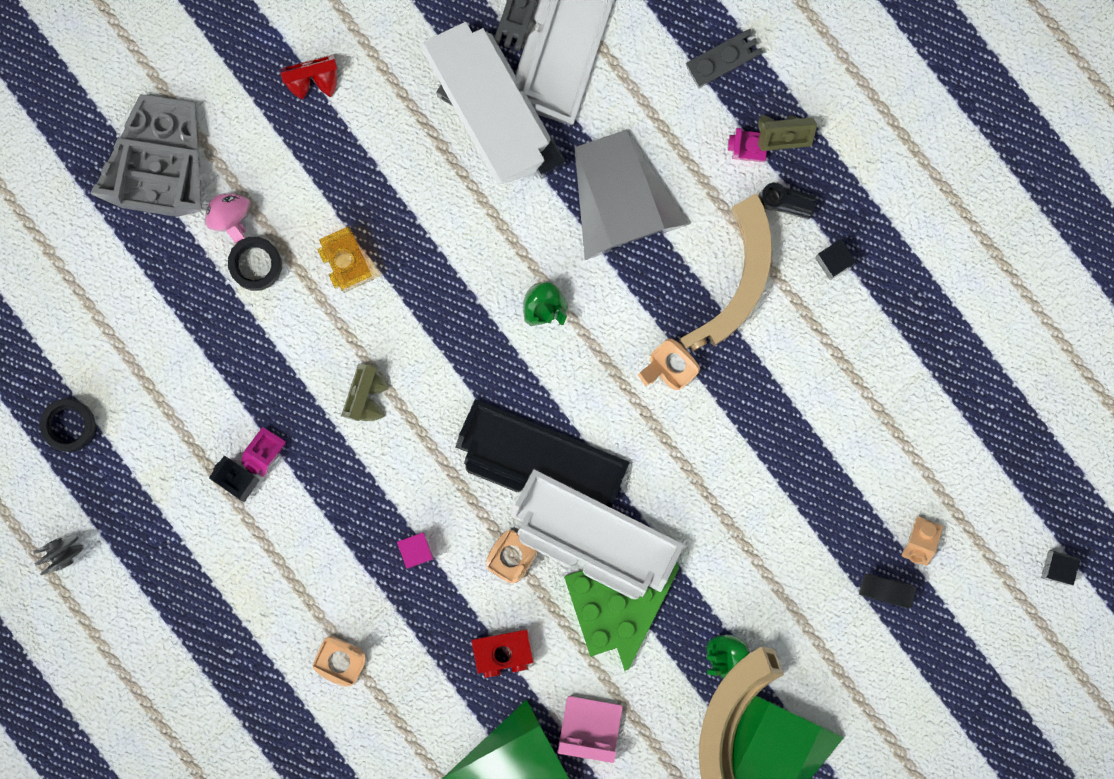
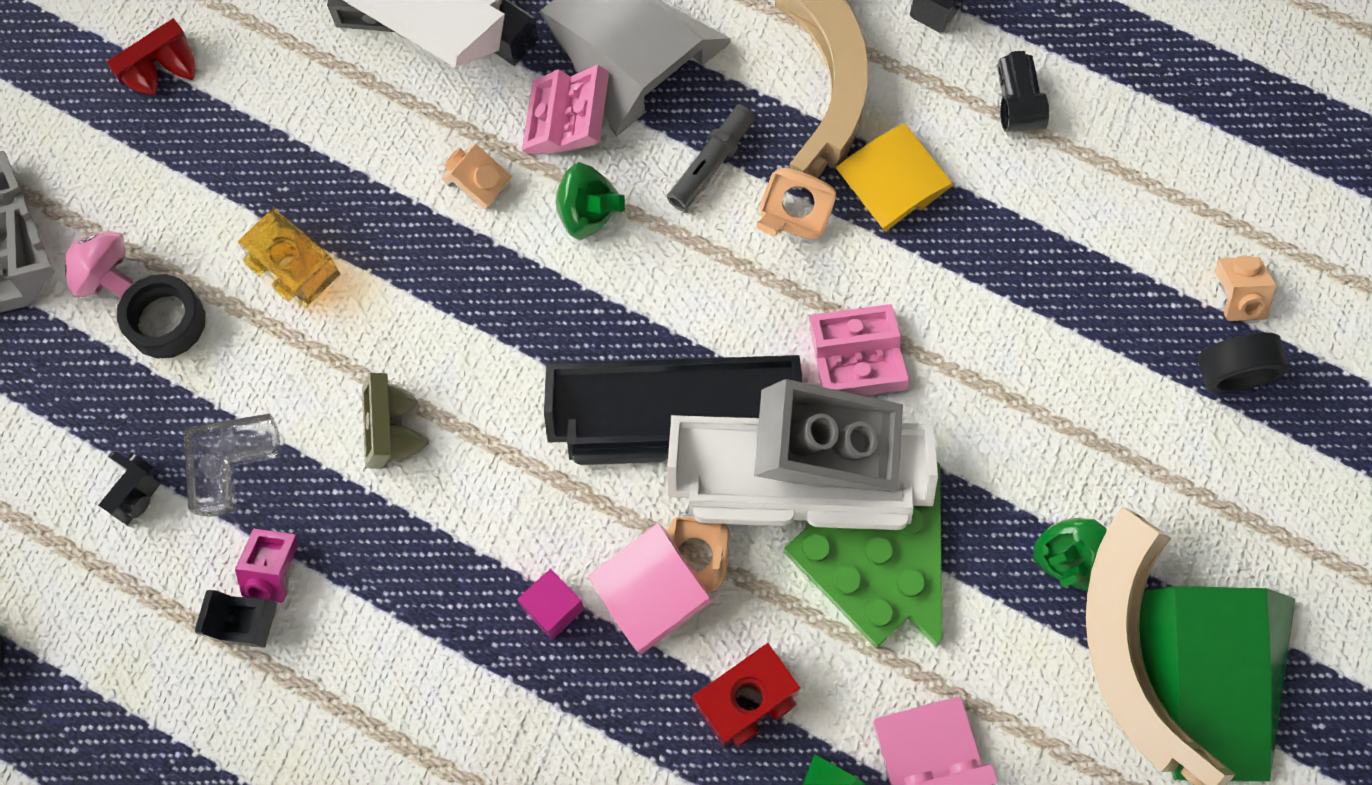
camera: 20 degrees left, 15 degrees down
none -> black bracket [98,450,161,526]
none -> clear brick [184,413,281,517]
none -> light nougat bracket [441,144,513,209]
none -> bright pink slope [522,65,609,154]
none -> bright pink slope [588,523,713,655]
none -> dark grey pin [667,104,755,212]
none -> light grey slope [754,379,903,492]
none -> bright pink slope [809,304,909,396]
none -> yellow slope [835,123,954,232]
none -> black piece [997,51,1049,132]

